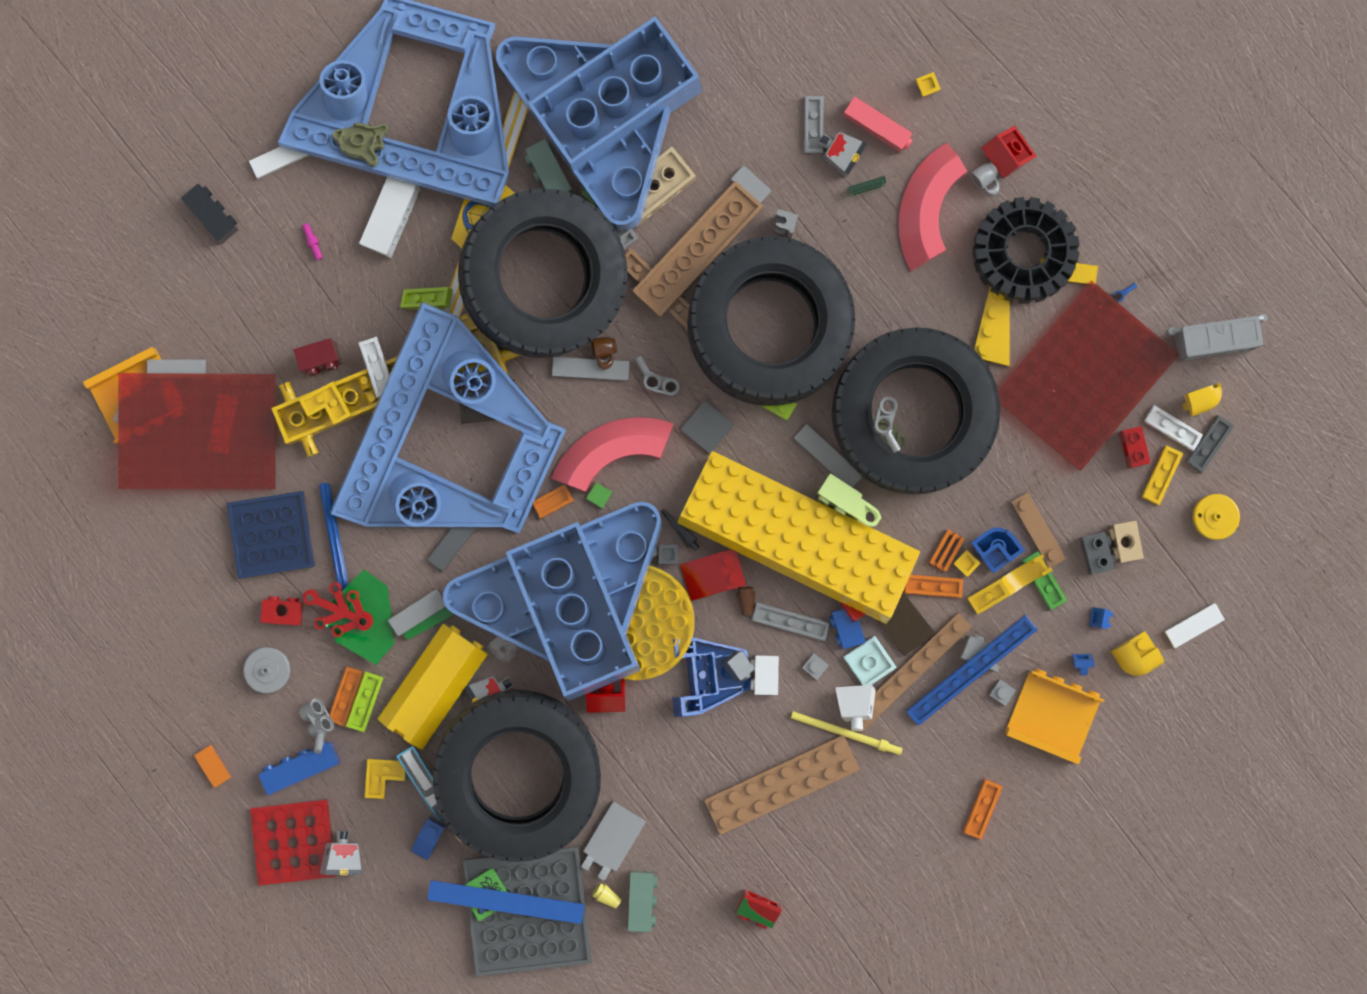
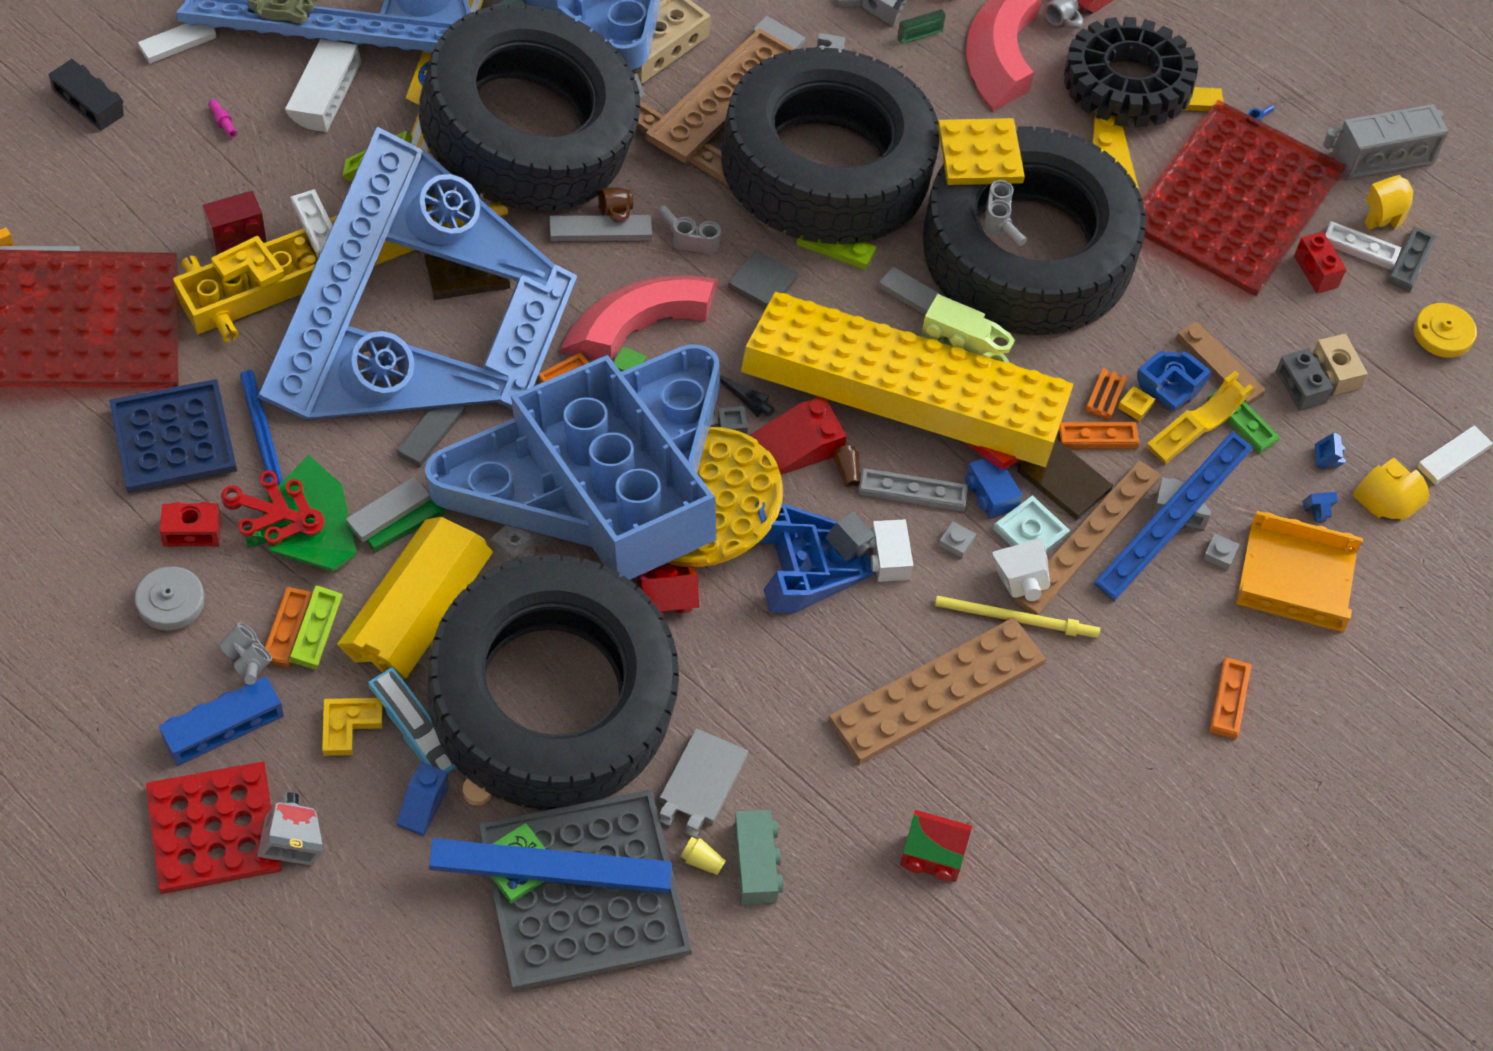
camera: 10 degrees left, 30 degrees down
orange tile [194,745,231,788] -> none
yellow tile [1141,445,1183,505] -> none
none -> yellow plate [938,118,1025,185]

